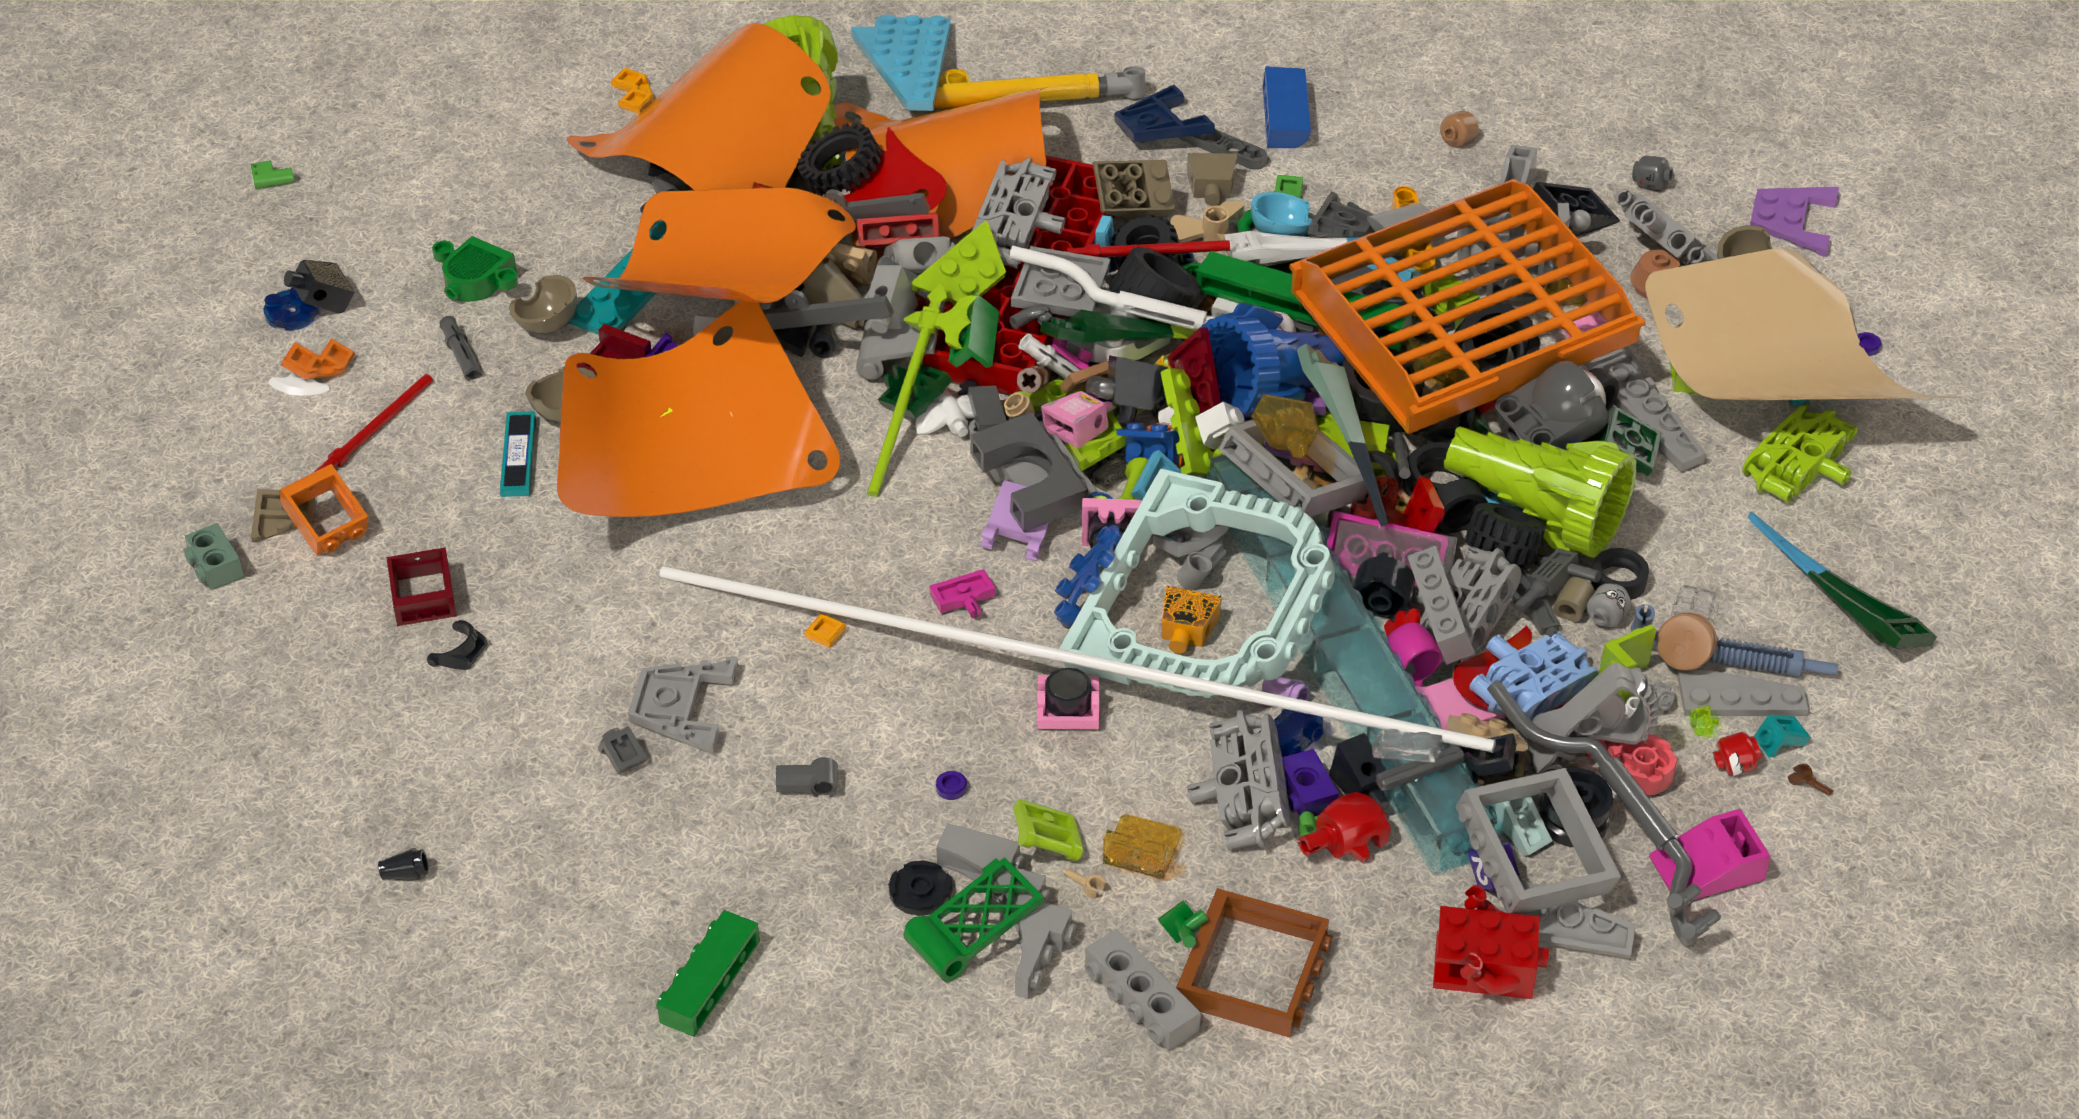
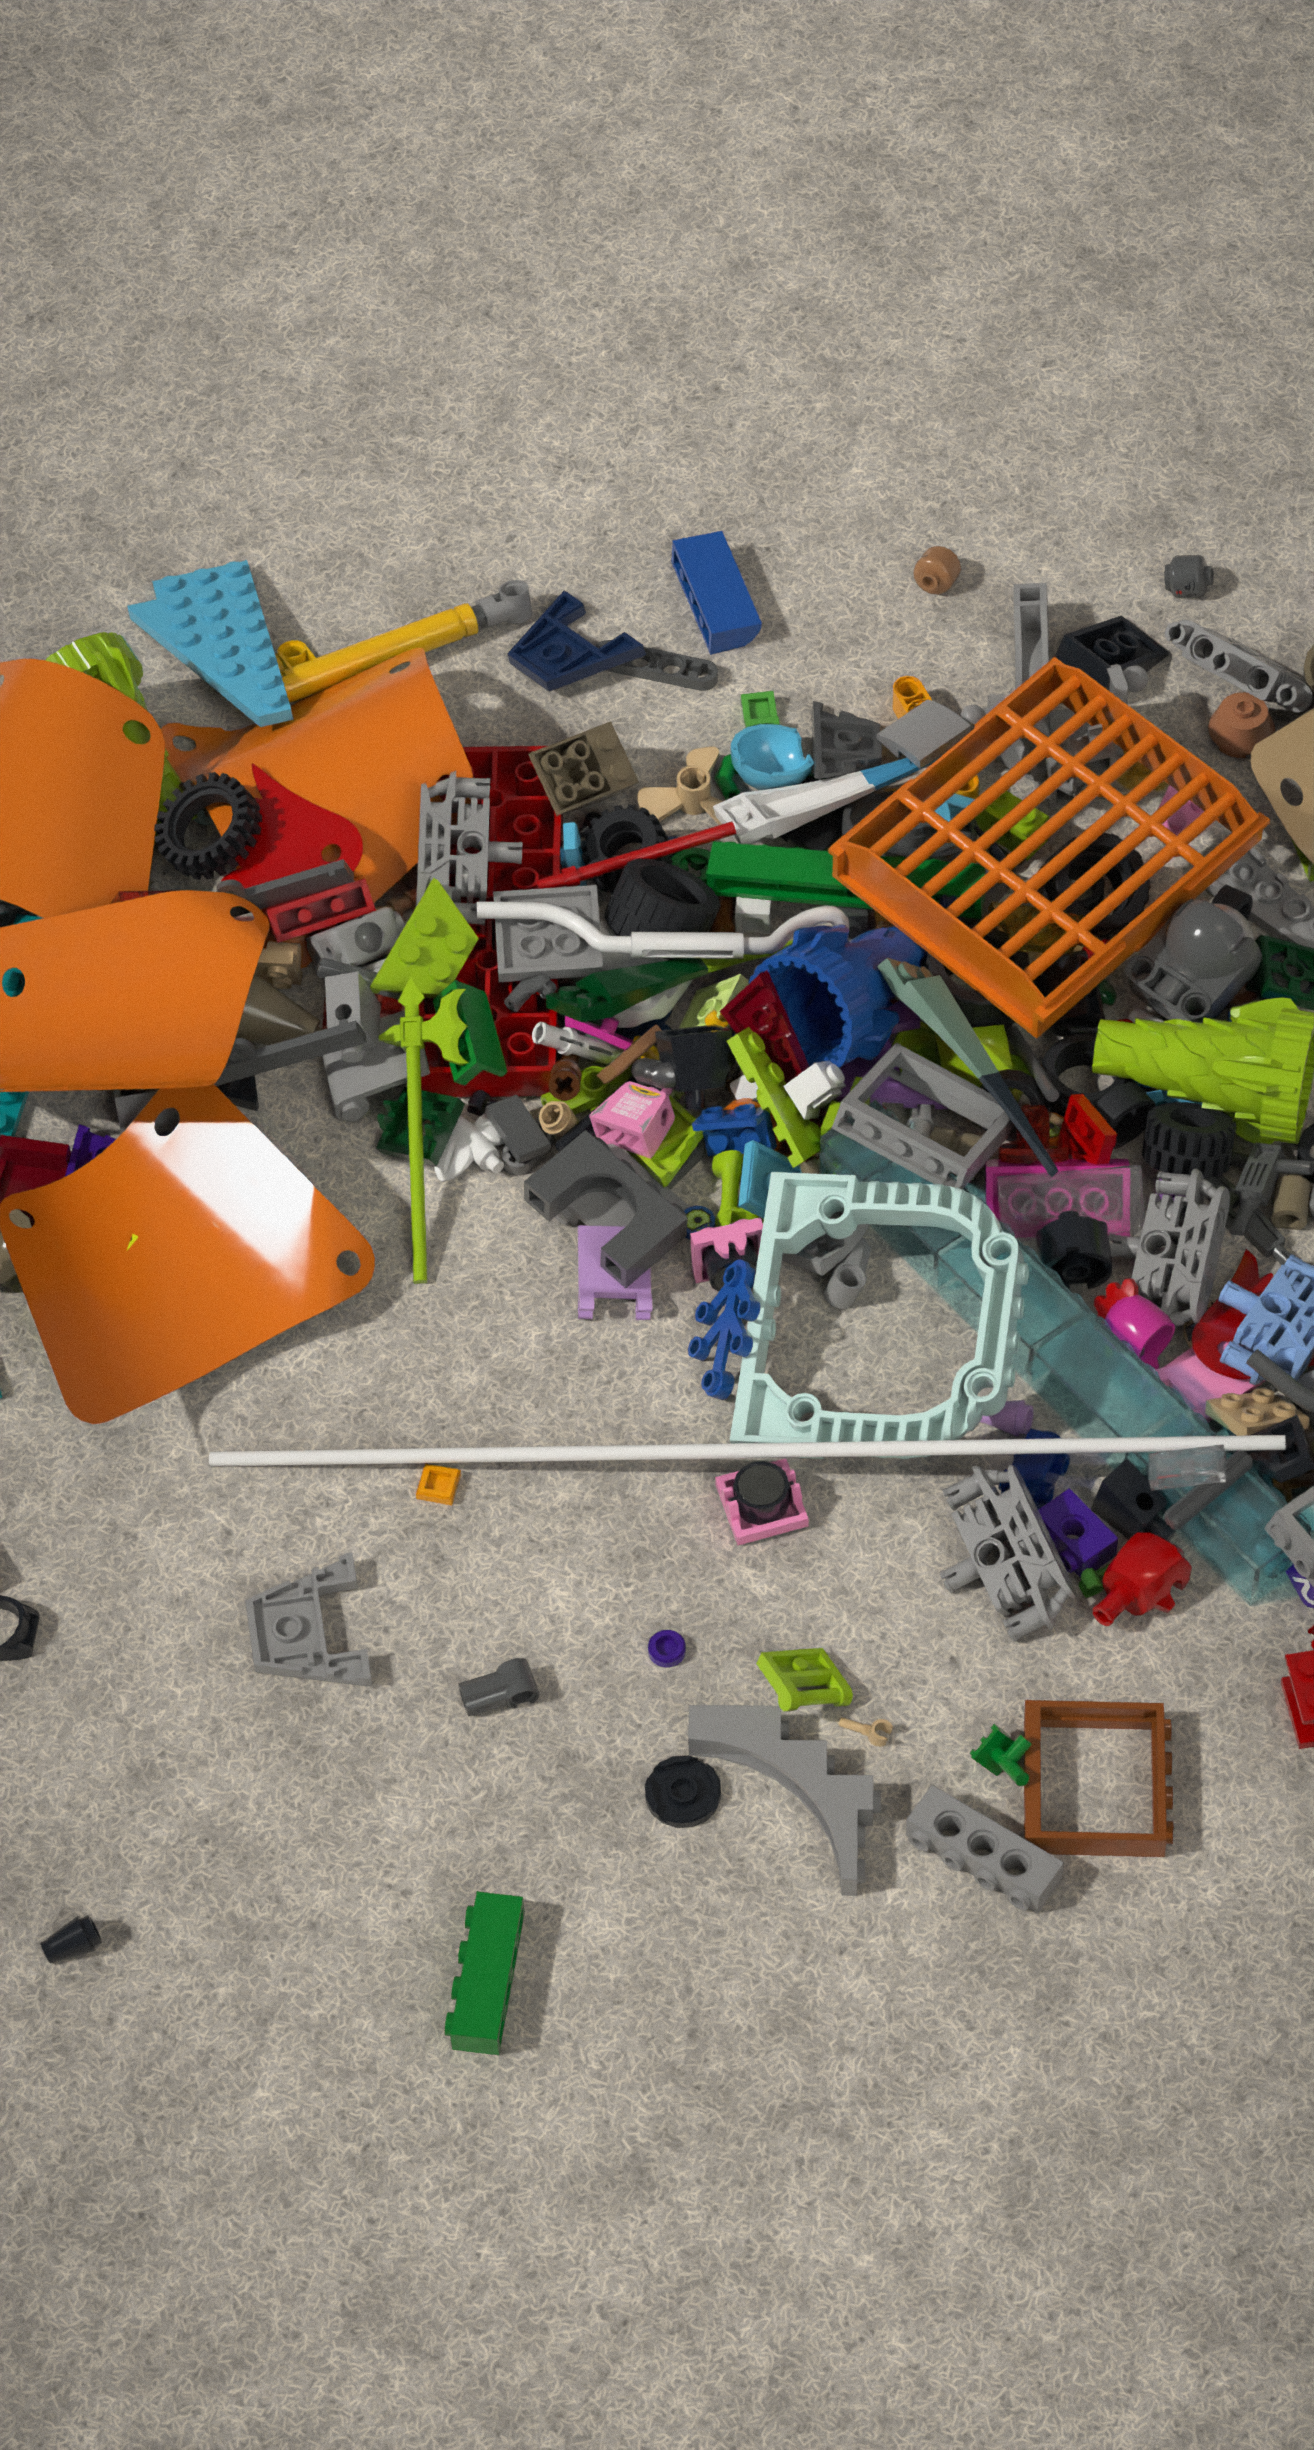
camera: 15 degrees left, 10 degrees up
dark grey bracket [598,726,647,774] -> none
black cone [809,324,836,358] -> none
green piece [903,857,1045,982] -> none
dark pink plate [929,569,996,619] -> none
clear smoke piece [1092,458,1127,492] -> none
clear yellow bracket [1103,814,1181,879] -> none
light orange torso [1161,585,1222,654] -> none
dark tan torso [1187,153,1237,206] -> none
clear yellow torso [1252,394,1318,458] -> none
light grey brick [1407,545,1475,664] -> none

